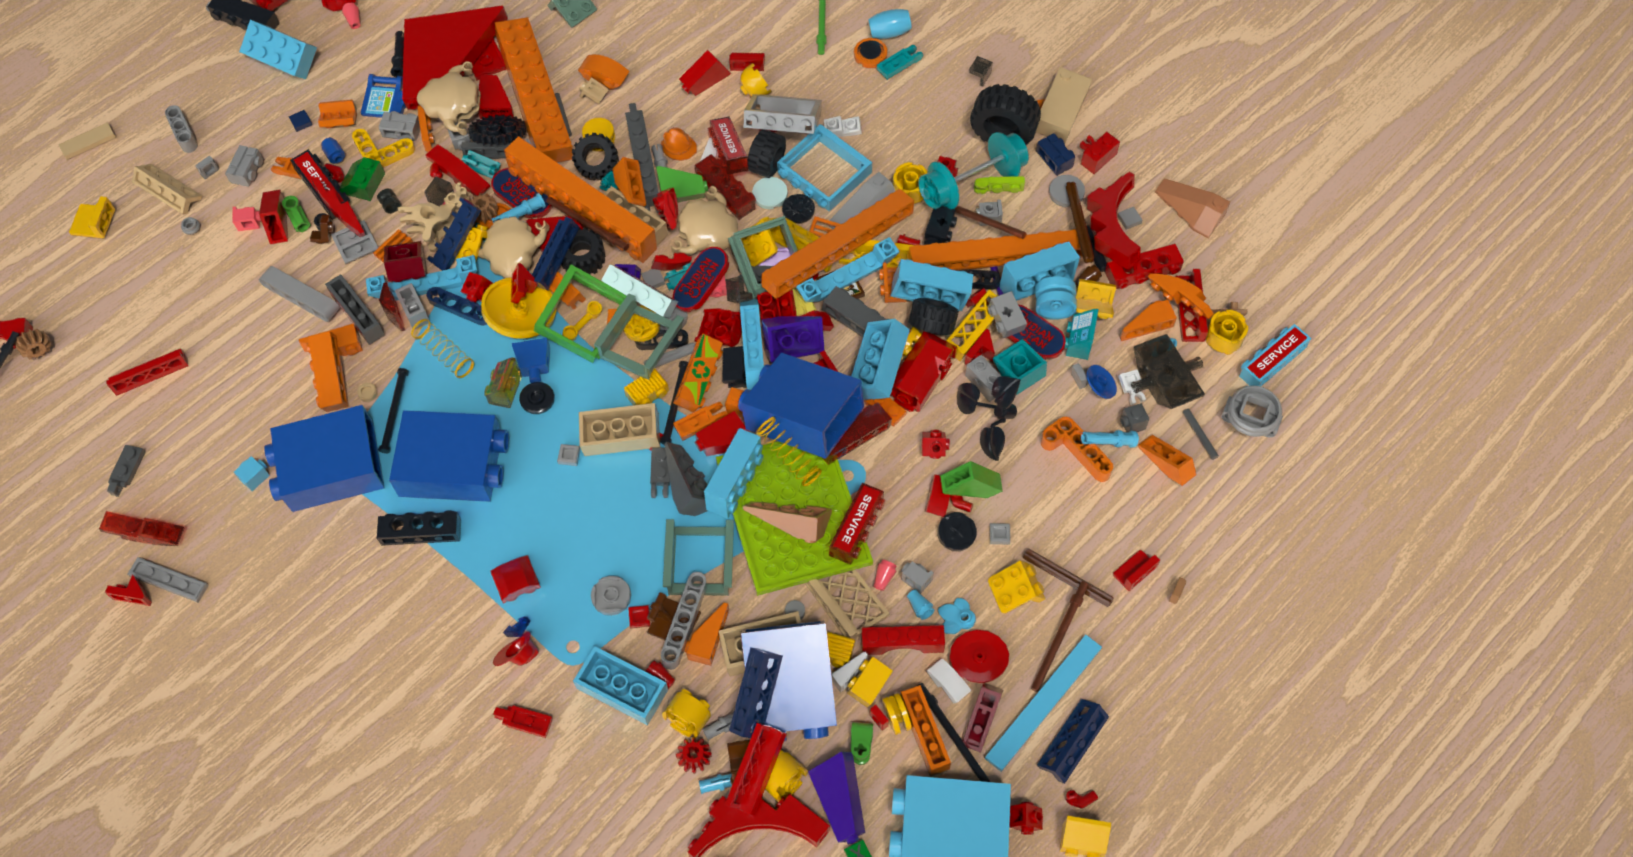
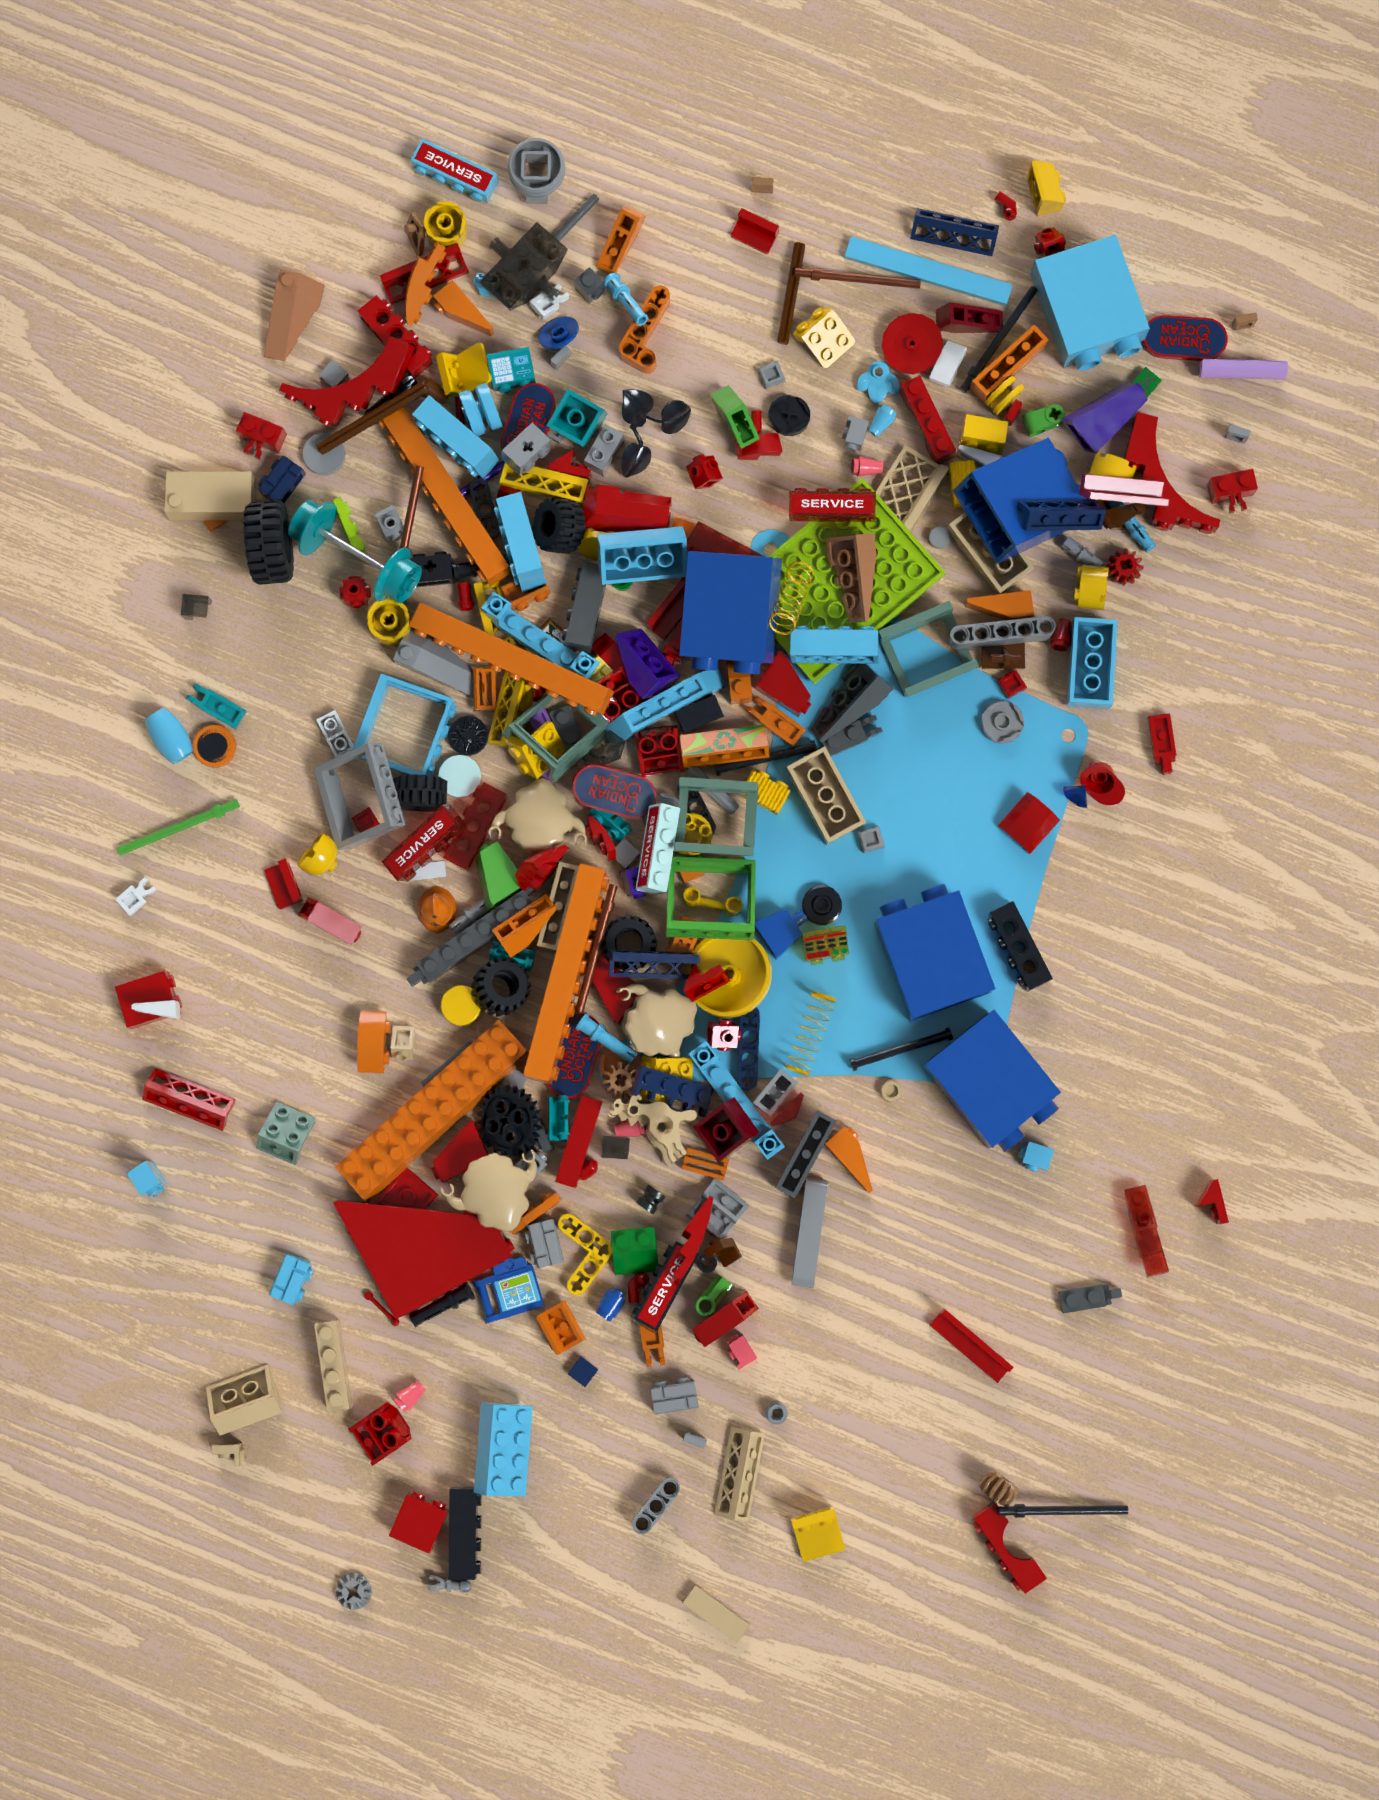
camera: 110 degrees left, 20 degrees up
light grey tile [127,557,209,603] -> none
orange brick [307,331,349,412] -> none

